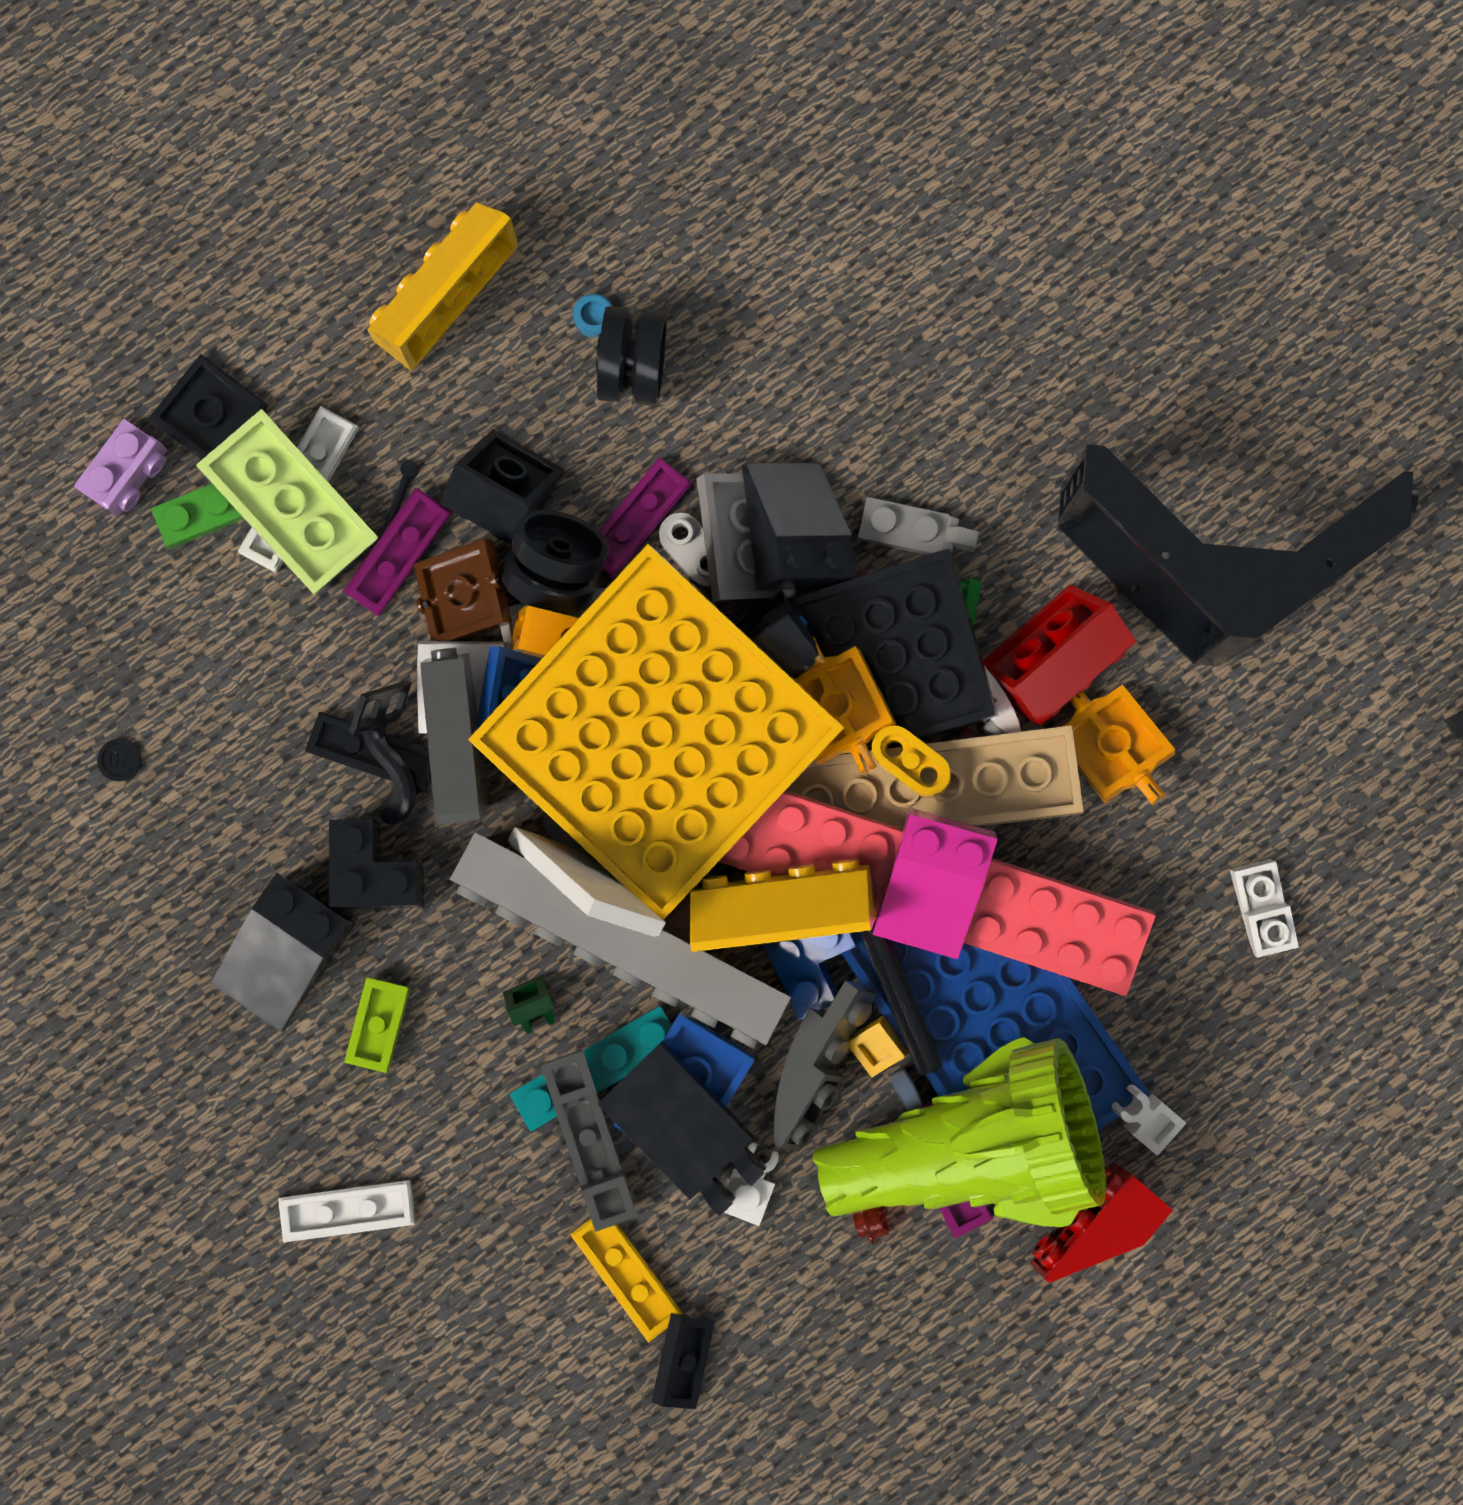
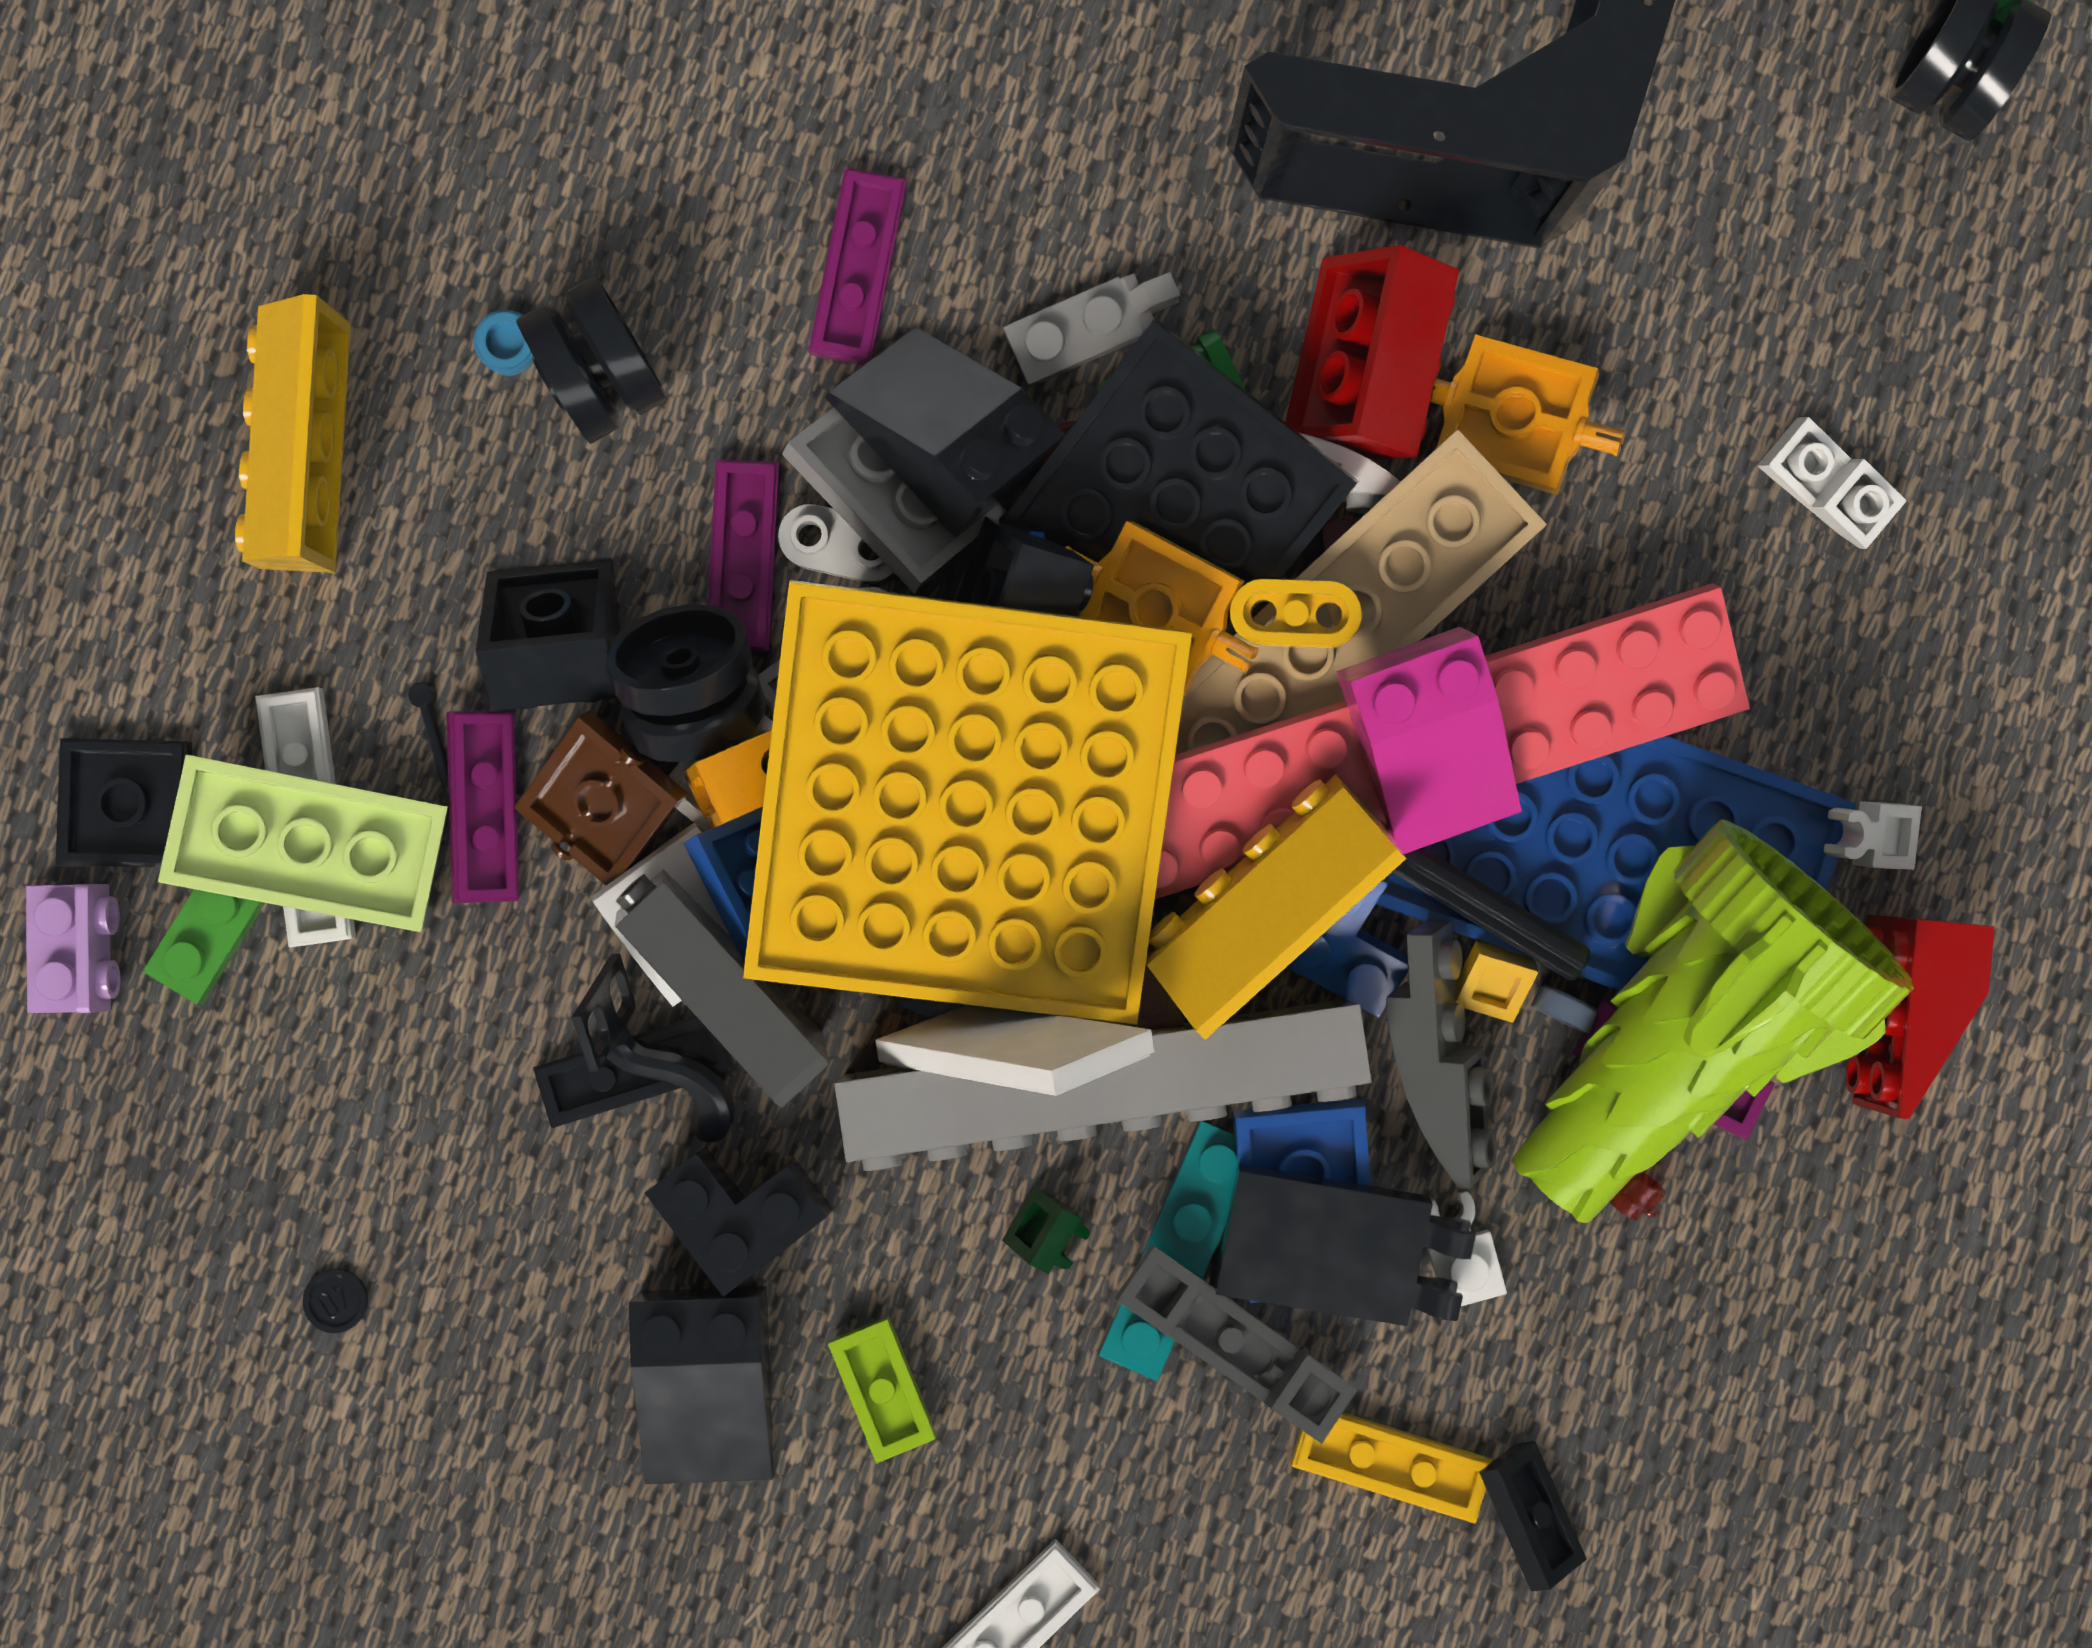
camera: 30 degrees left, 5 degrees up
none -> magenta tile [808,167,908,366]

